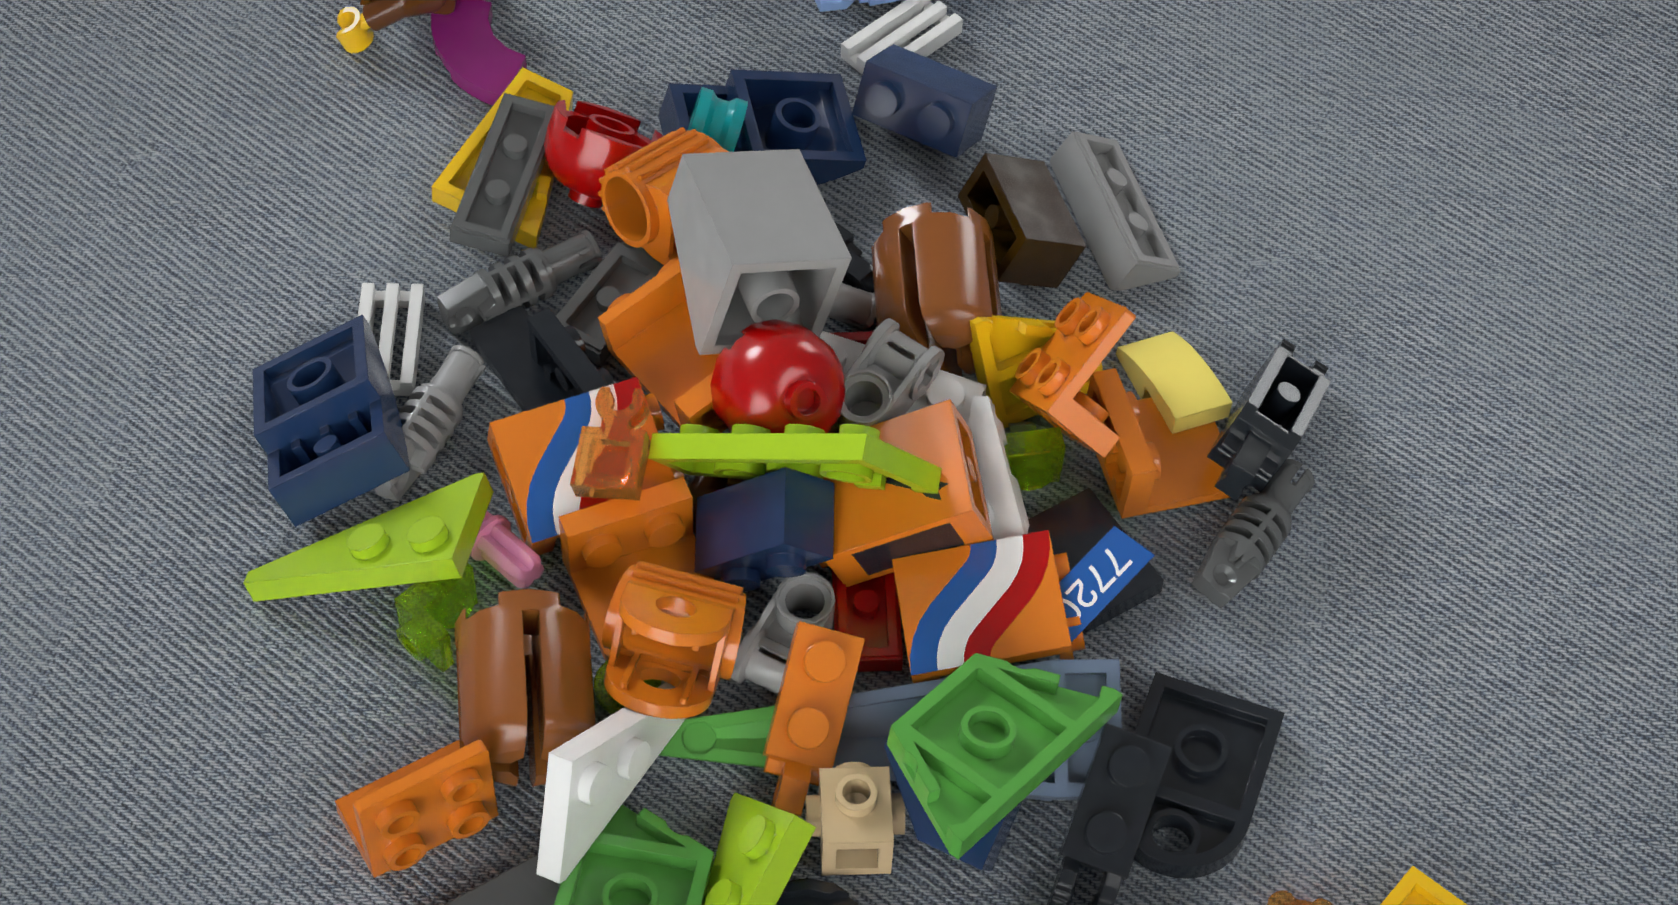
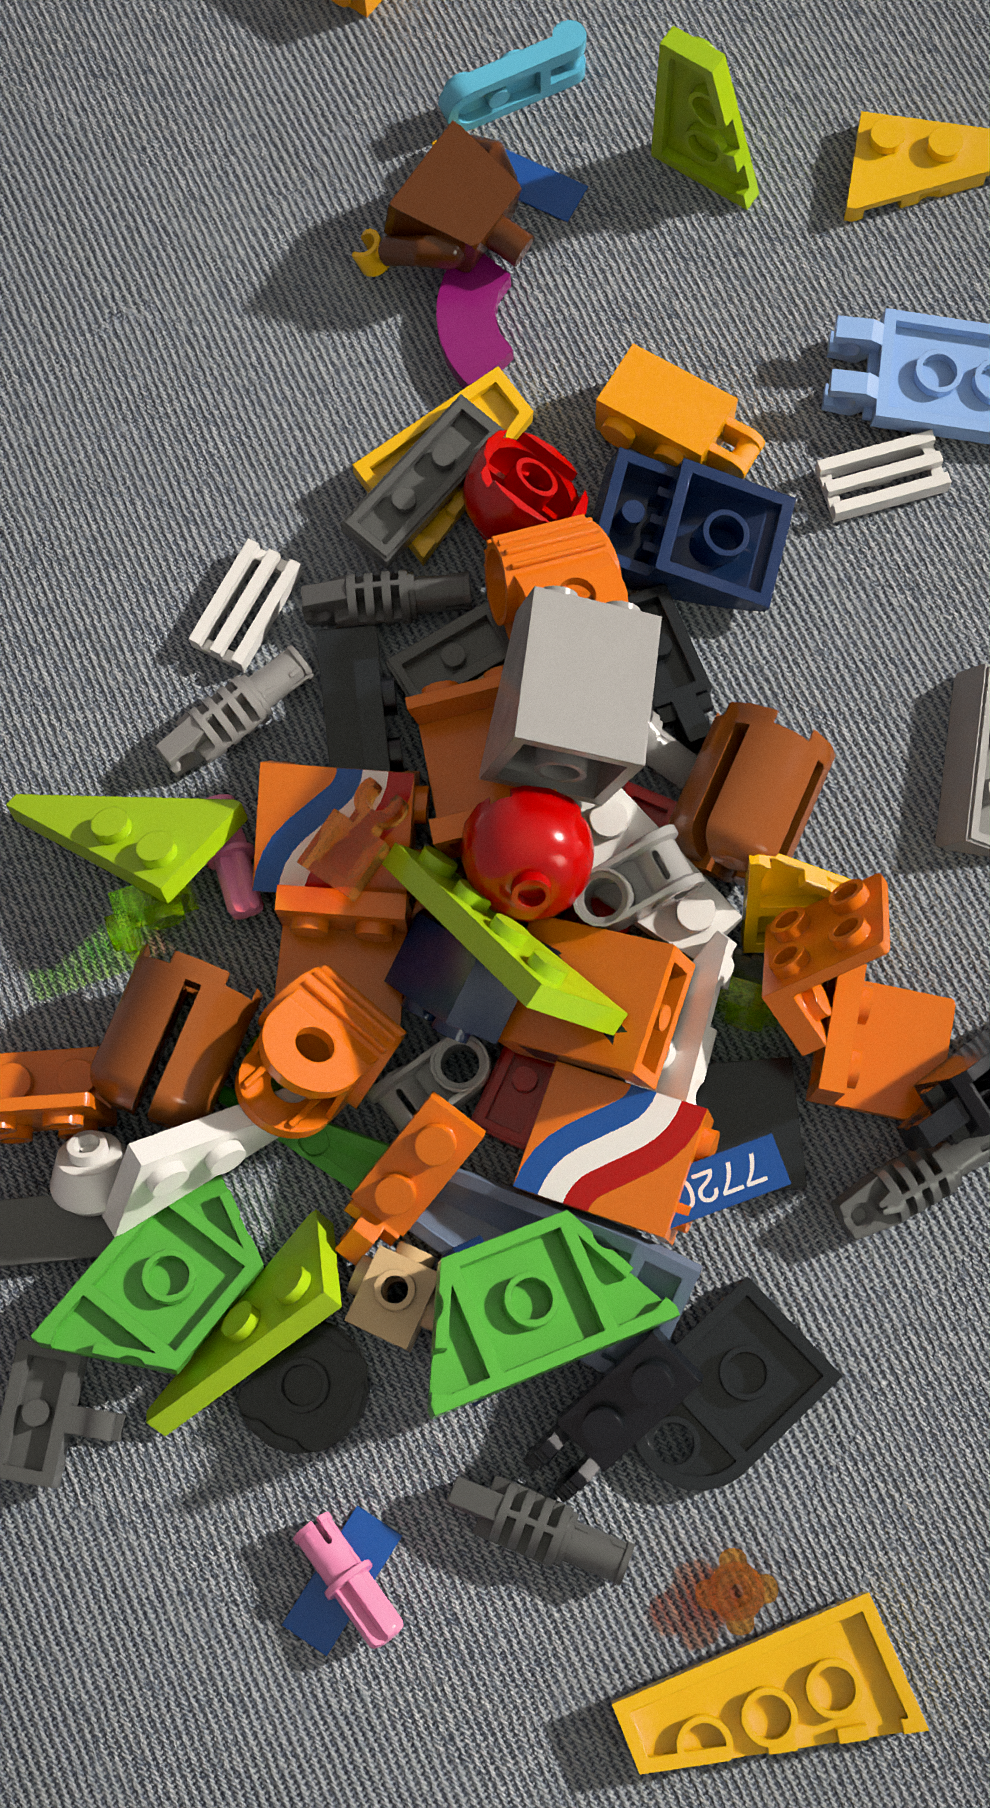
camera: 35 degrees right, 20 degrees up
dark blue slope [252,314,410,527] -> none
teal wheel [687,87,748,152] -> none
dark blue brick [852,44,998,158] -> none
dark brown brick [958,153,1086,288] -> none
light yellow slope [1116,331,1233,434] -> none
none -> white cone [50,1130,126,1216]
none -> light orange brick [595,344,765,479]

